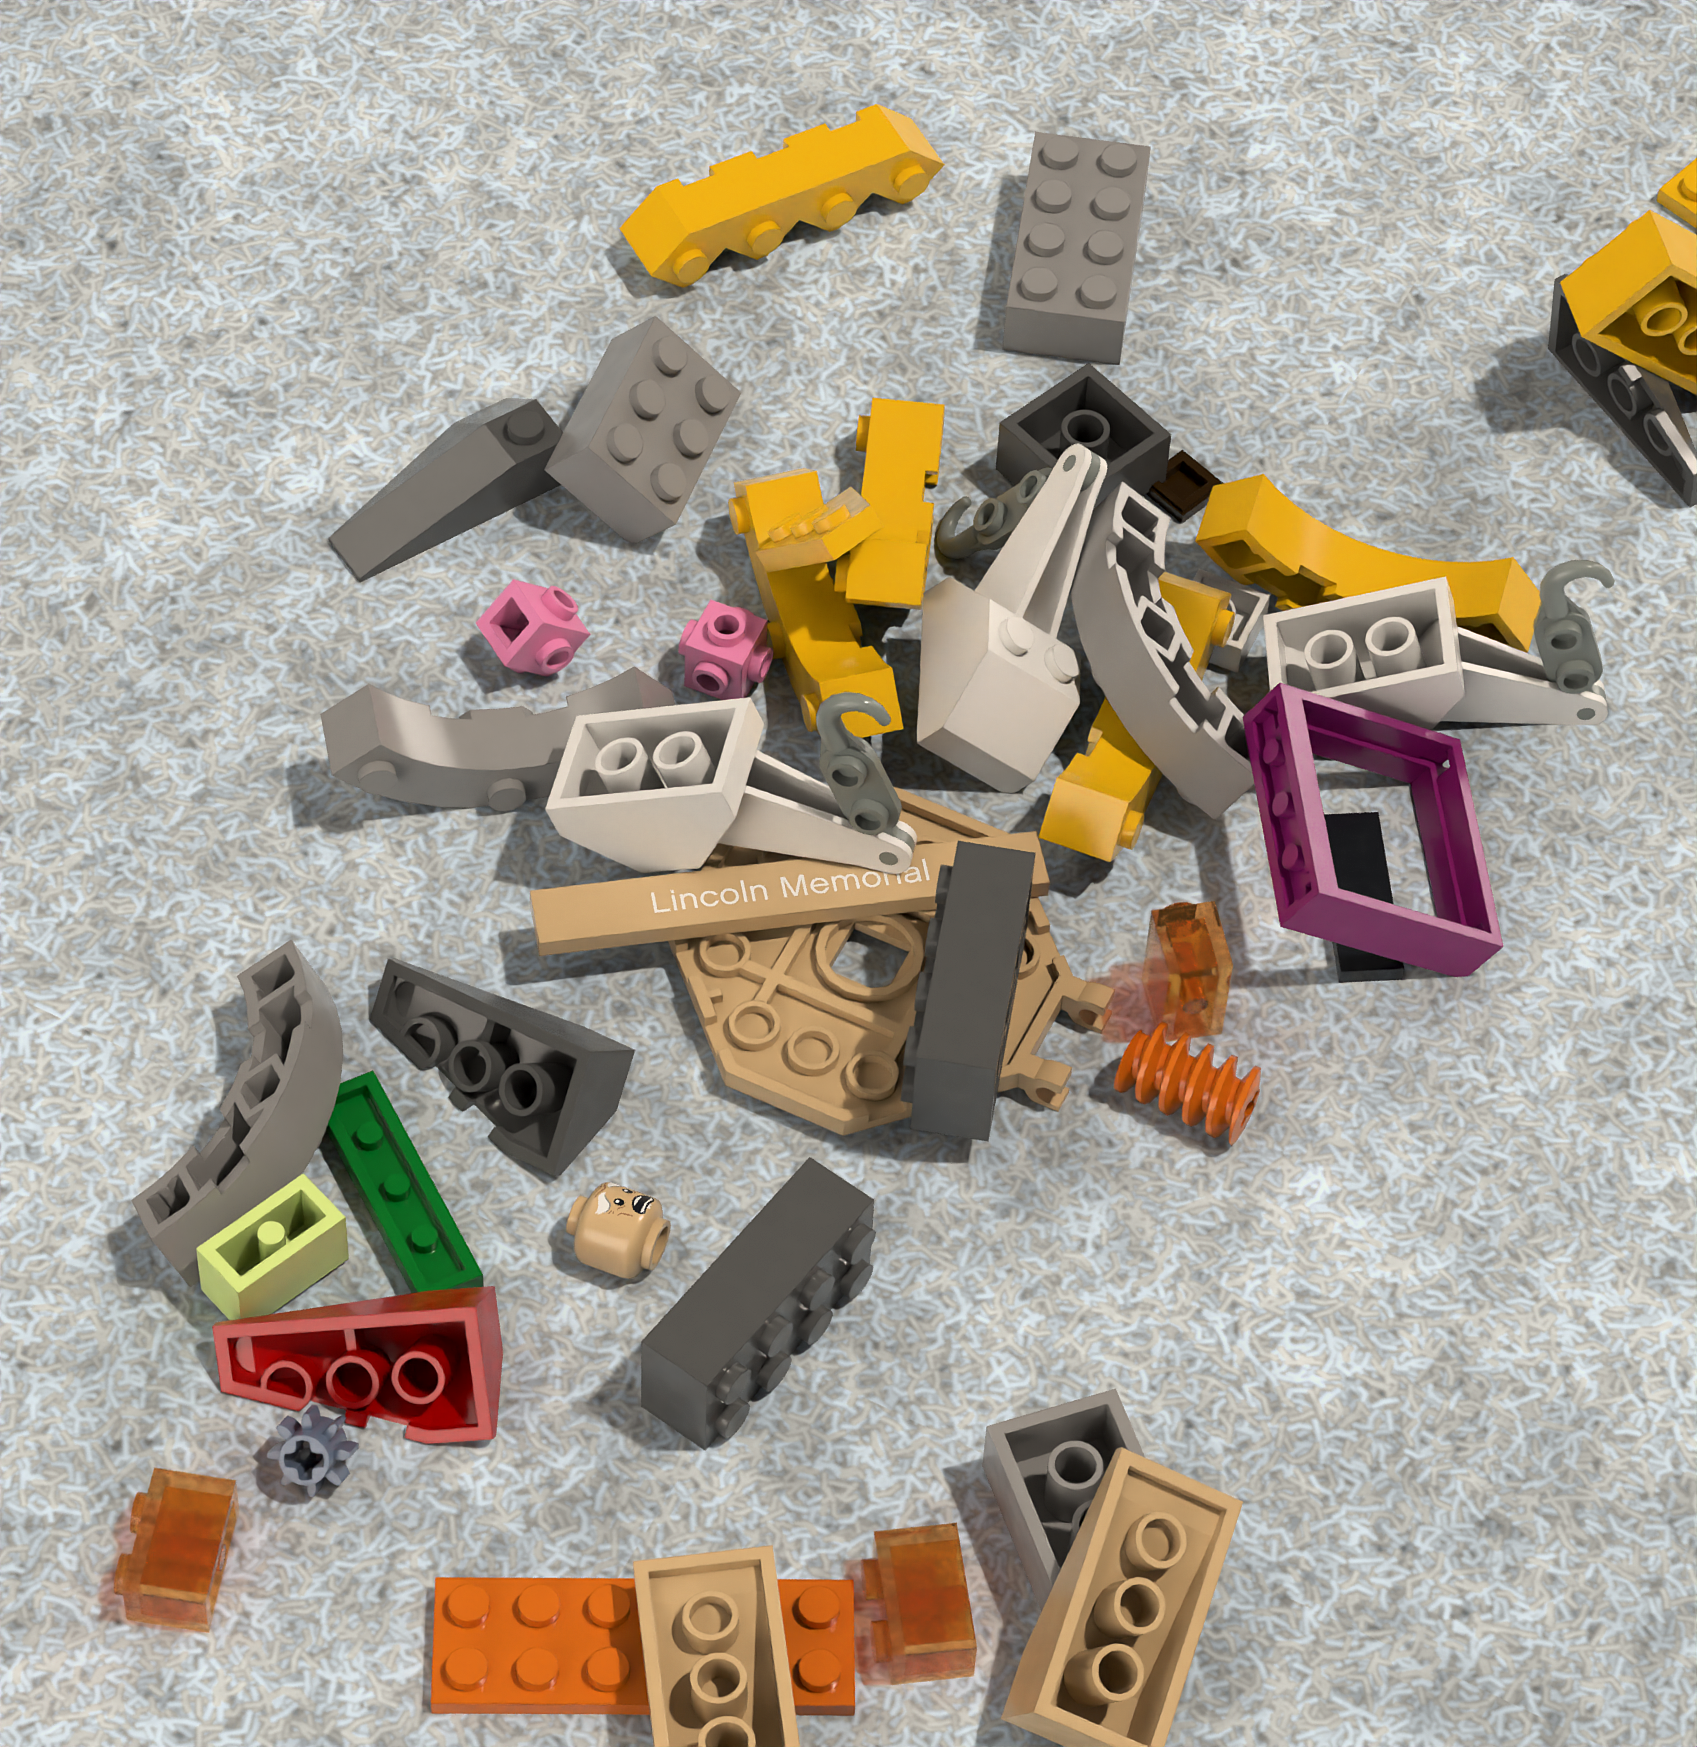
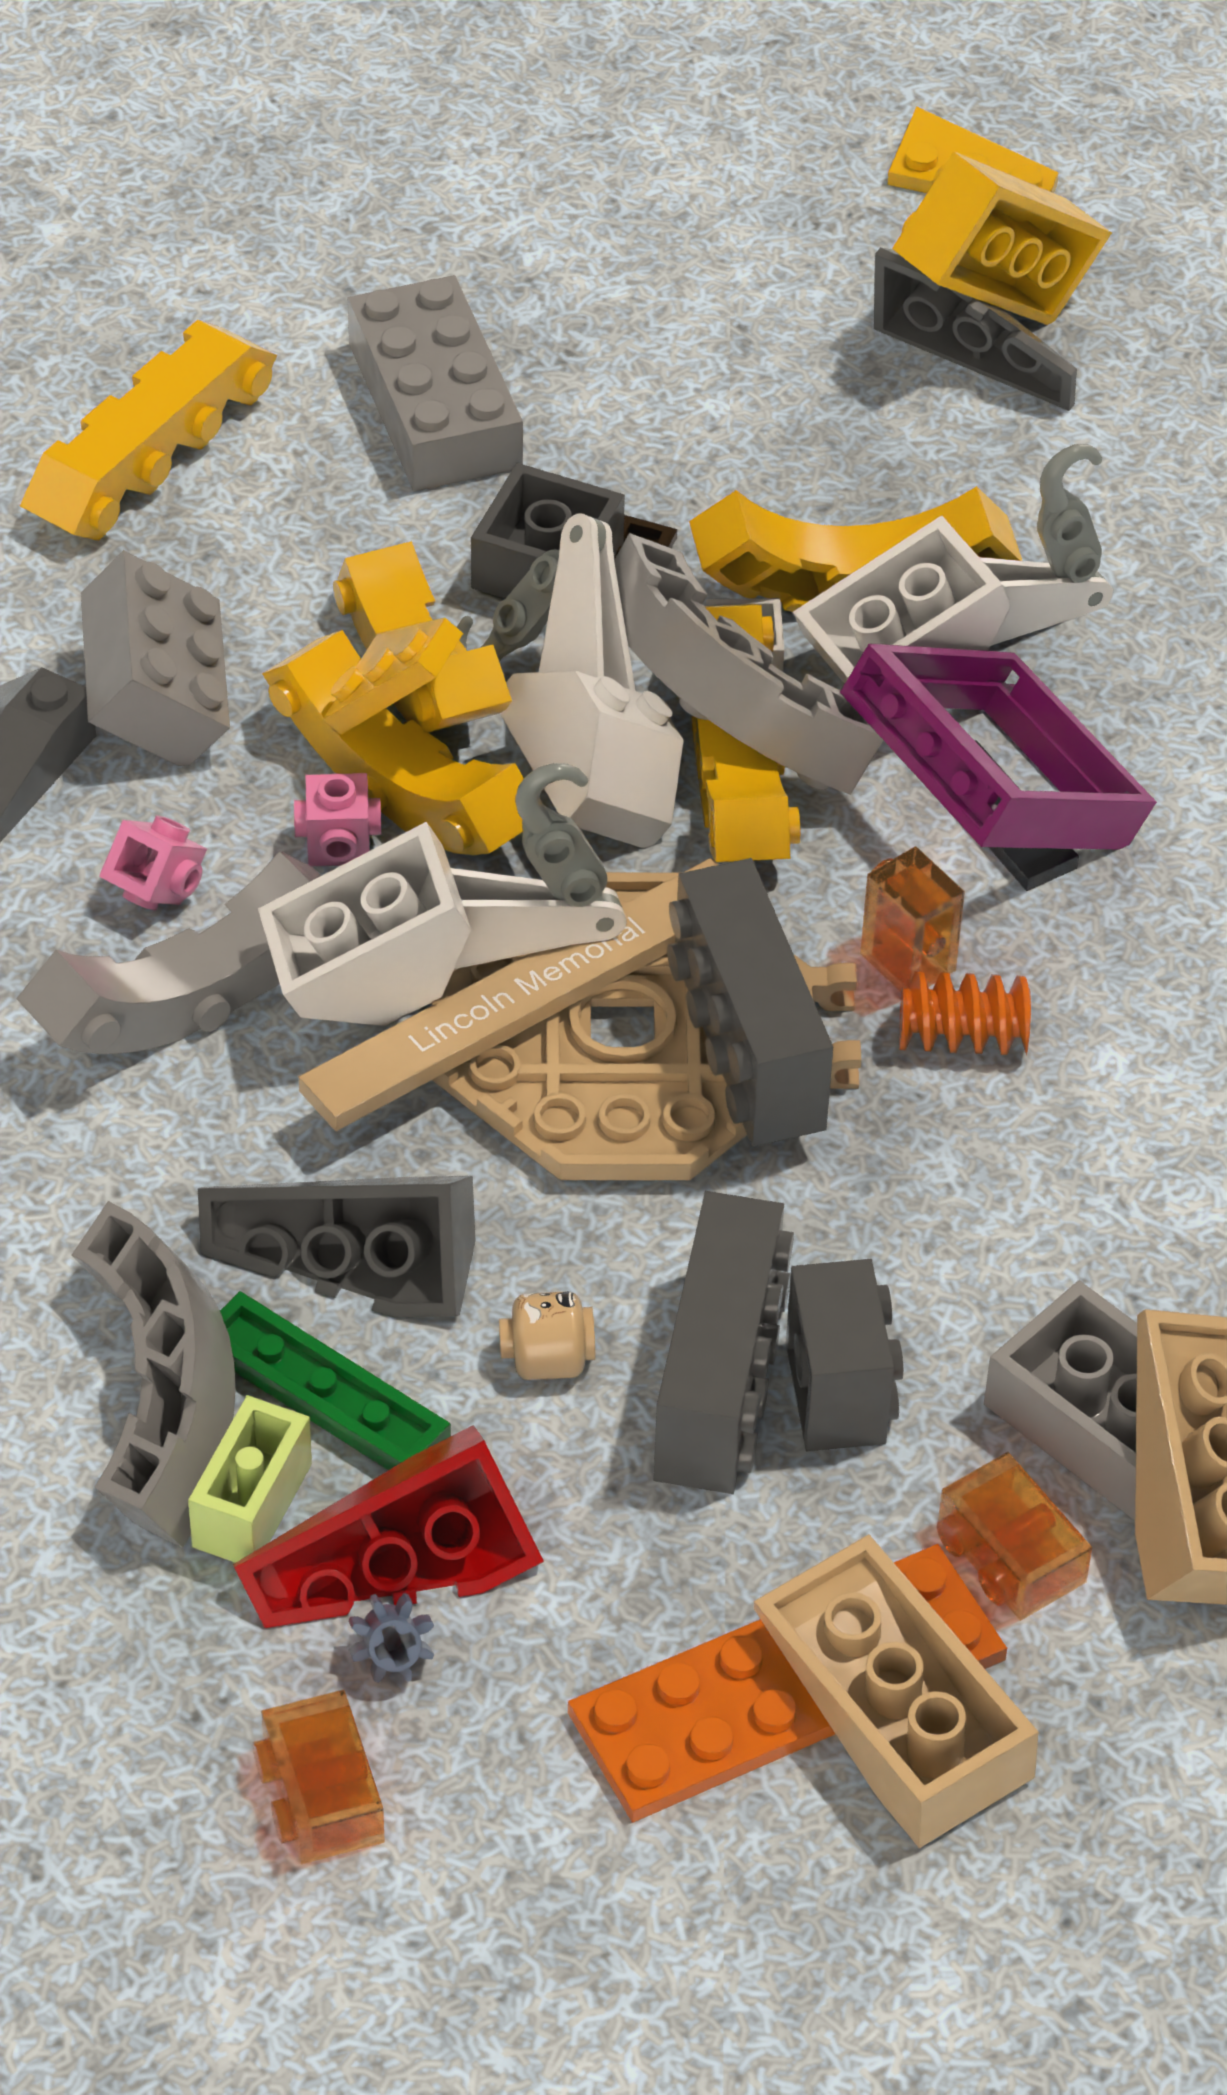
camera: 25 degrees left, 5 degrees down
none -> dark grey brick [785,1259,904,1452]

